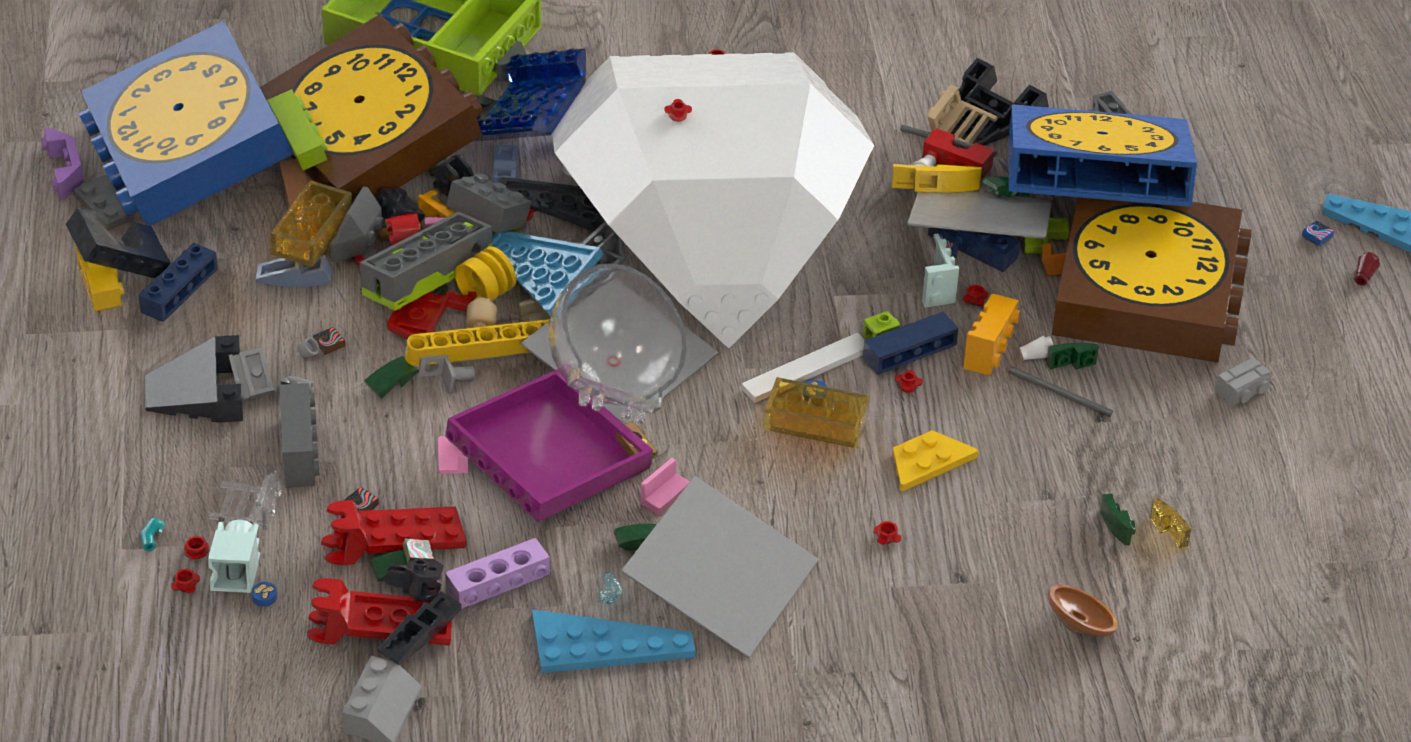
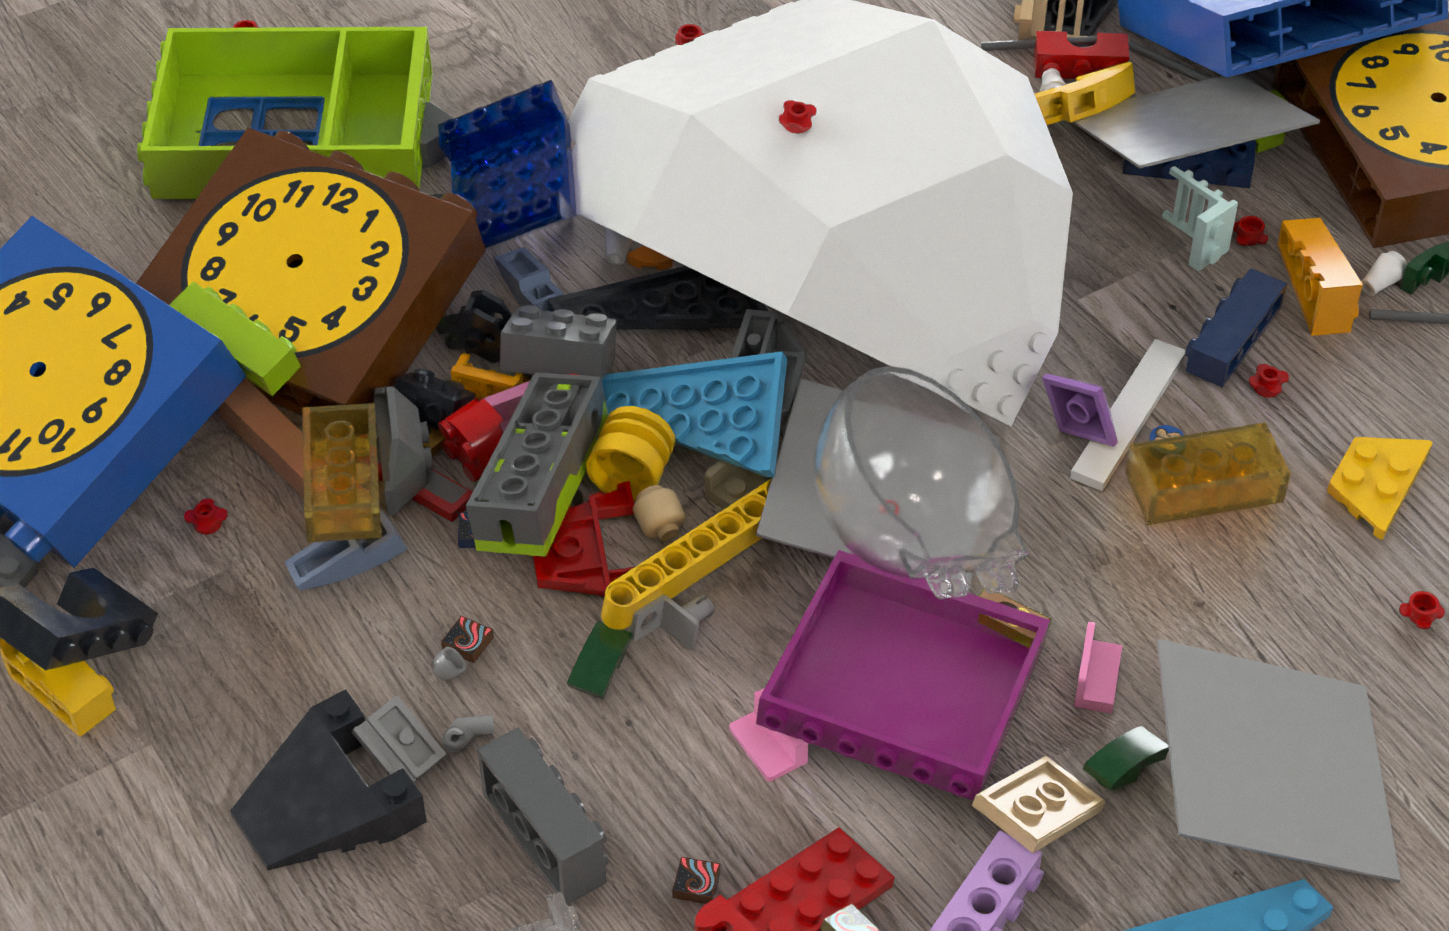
camera: 25 degrees left, 5 degrees up
dark blue brick [139,243,218,322] -> none
clear light blue arm [600,572,622,604] -> none
lime brick [863,311,901,340] -> none
dark blue tile [935,229,959,258] -> none
dark green slope [983,176,1030,197] -> none
orange panel [1042,243,1066,276] -> none
none -> red plate [184,498,228,535]
none -> tan tile [972,756,1105,853]
none -> medium lavender slope [1042,373,1118,447]

